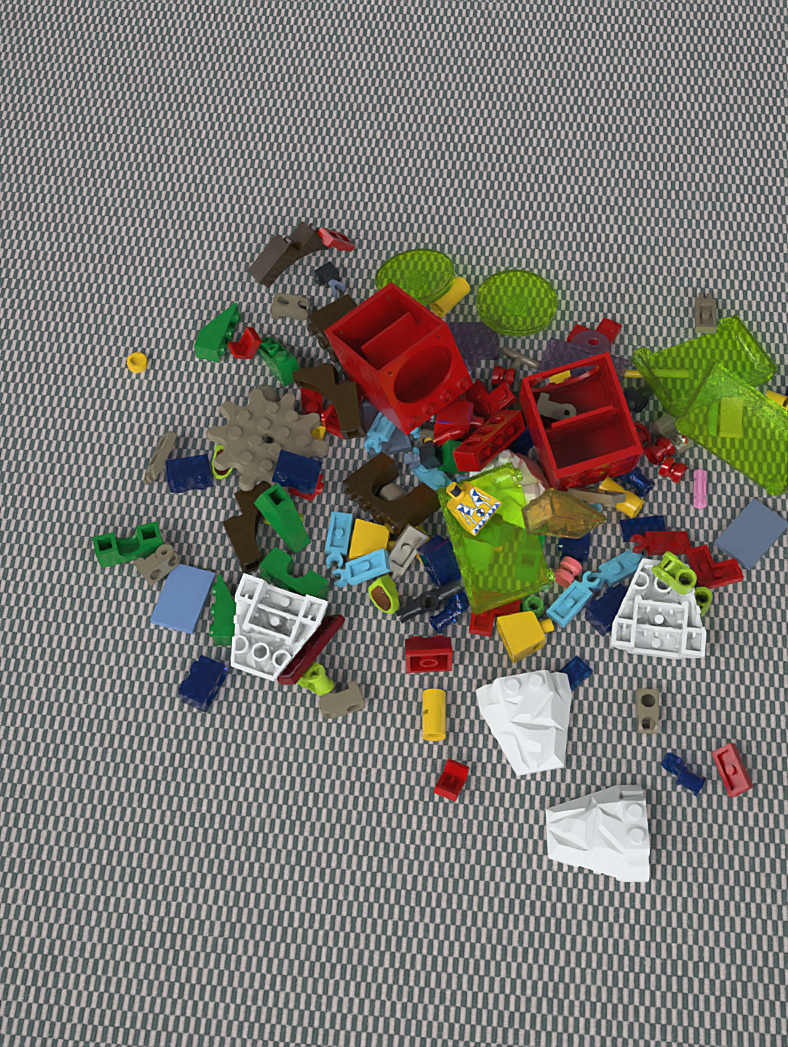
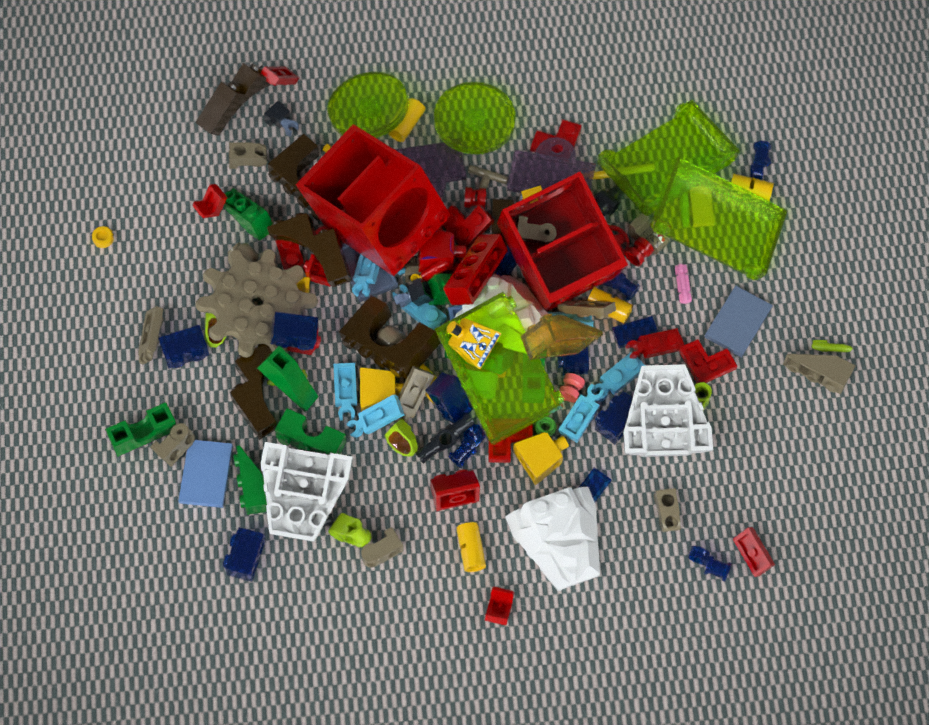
camera: 15 degrees left, 5 degrees up
green slope [194,303,241,363] -> none
dark red tile [277,614,345,685] -> none
white wedge [545,785,650,882] -> none
lime piece [651,551,697,595] -> none
red wheel [658,456,688,485] -> none
dark tan hinge [694,293,717,334] -> none

